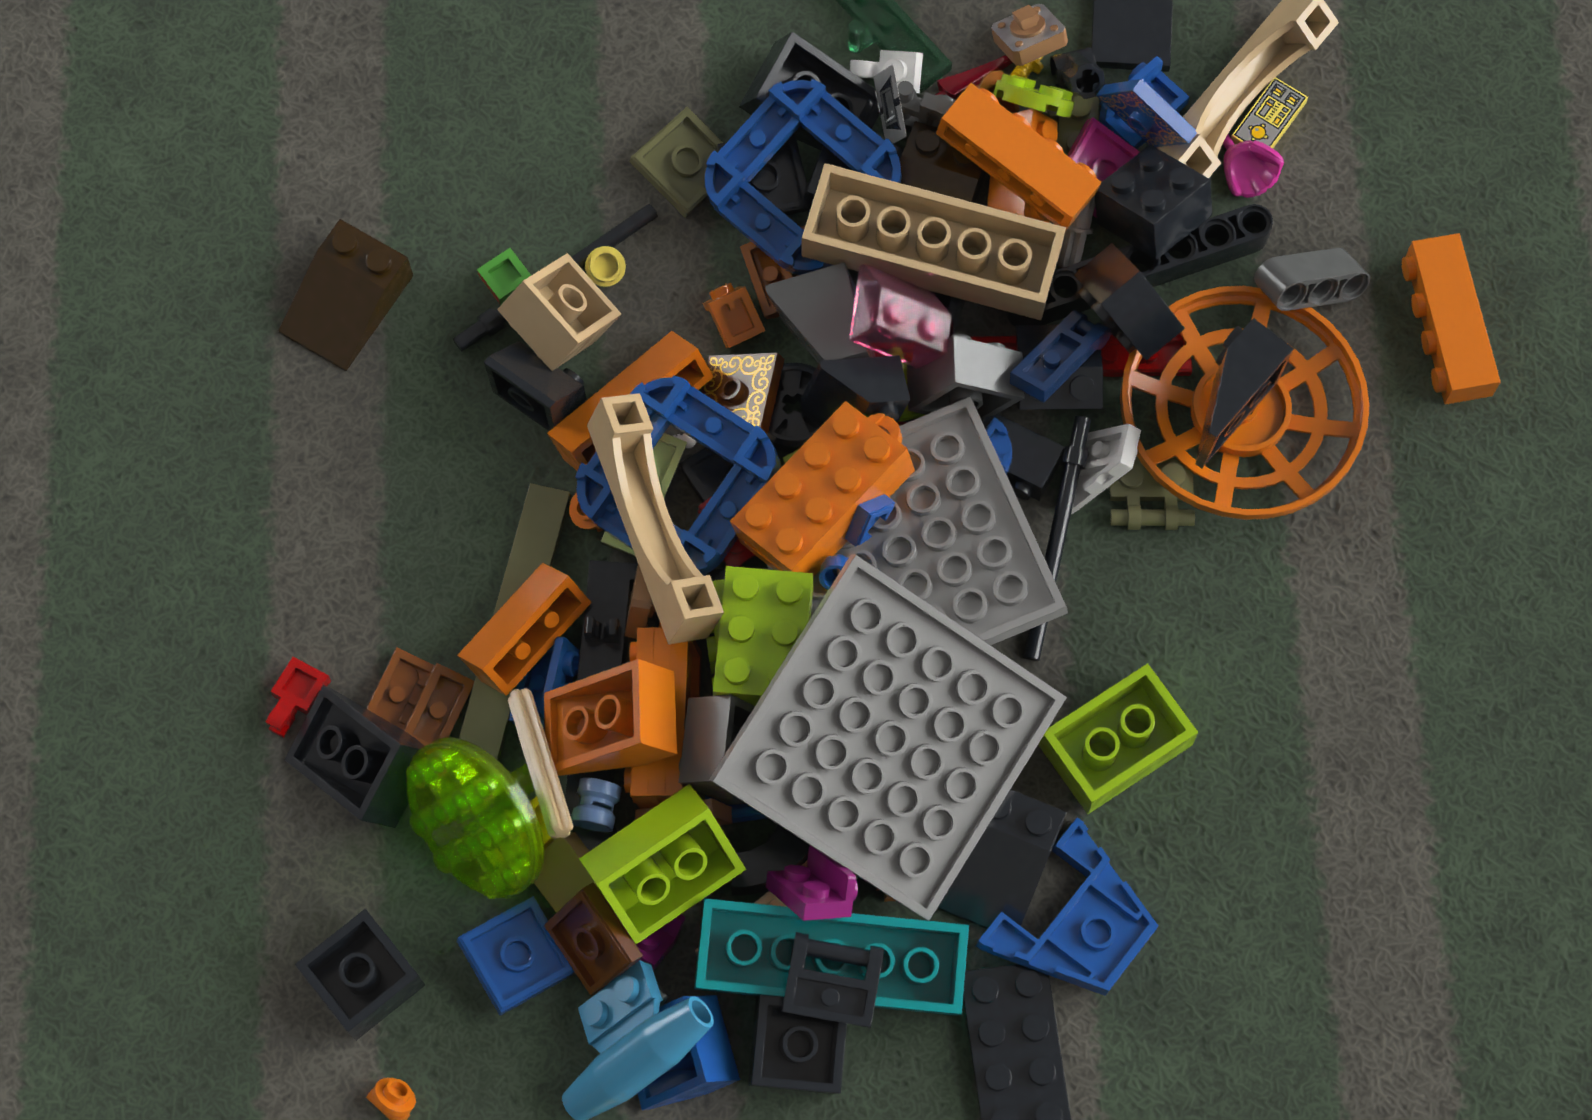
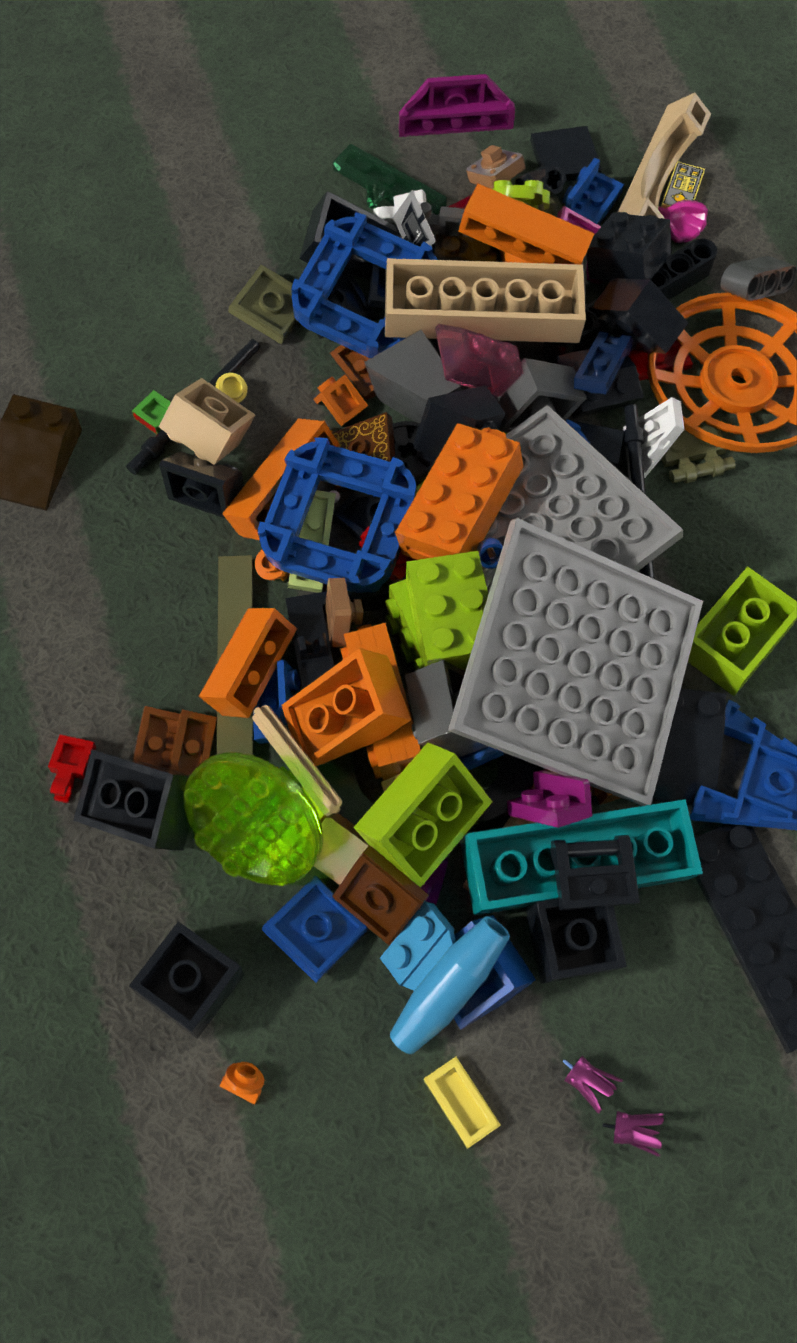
camera: 20 degrees left, 5 degrees down
medium blue wheel [571,778,622,832] -> none
tan arch [587,393,724,644] -> none
blue tile [845,494,895,547] -> none
blue plate [1096,79,1197,147] -> none
black slope [1195,318,1294,469] -> none

